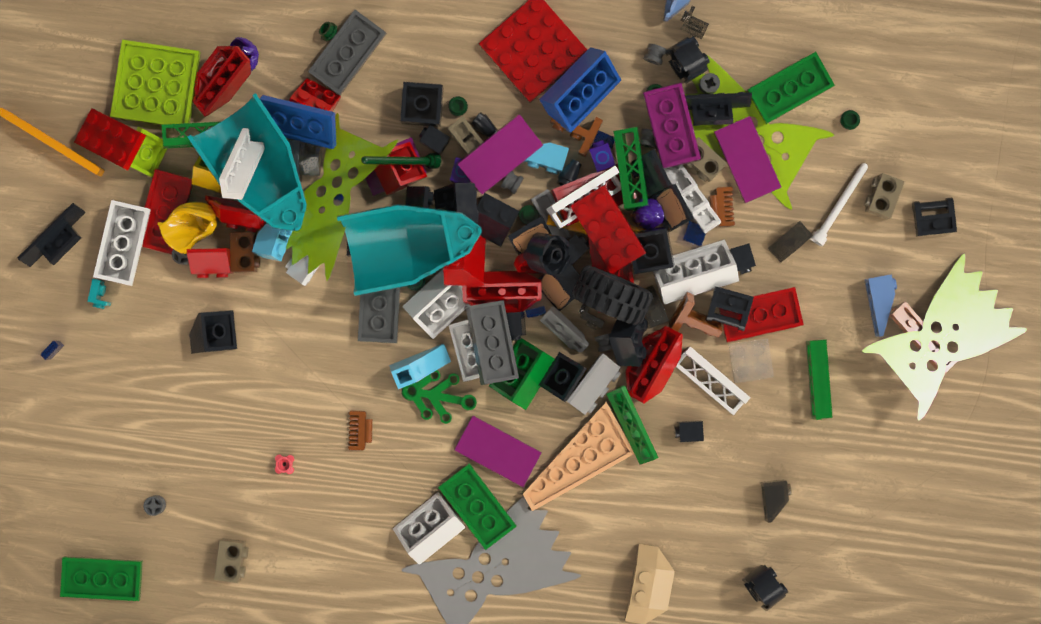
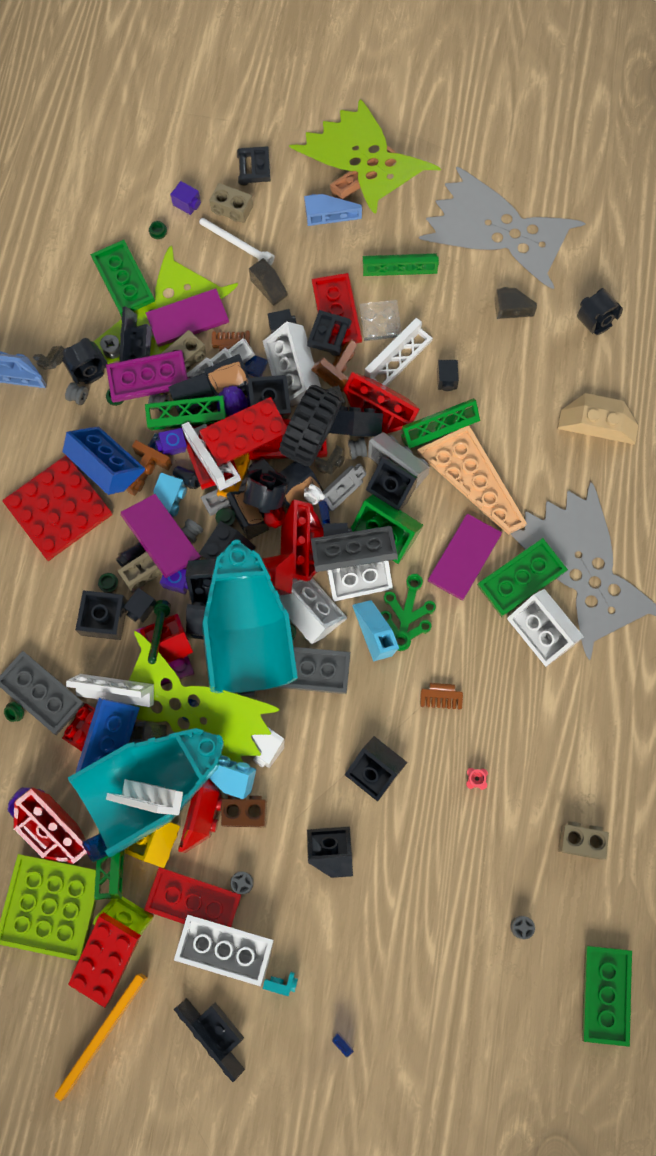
camera: 90 degrees left, 15 degrees down
yellow piece [158,202,217,254] -> none
red slope [187,248,234,278] -> none
none -> white fence [66,674,154,707]
none -> clear blue tile [82,834,108,863]
none -> dark purple brick [170,181,201,215]
none -> white plate [304,484,325,504]
none -> black slope [345,736,408,802]
none -> light grey piece [419,167,586,289]

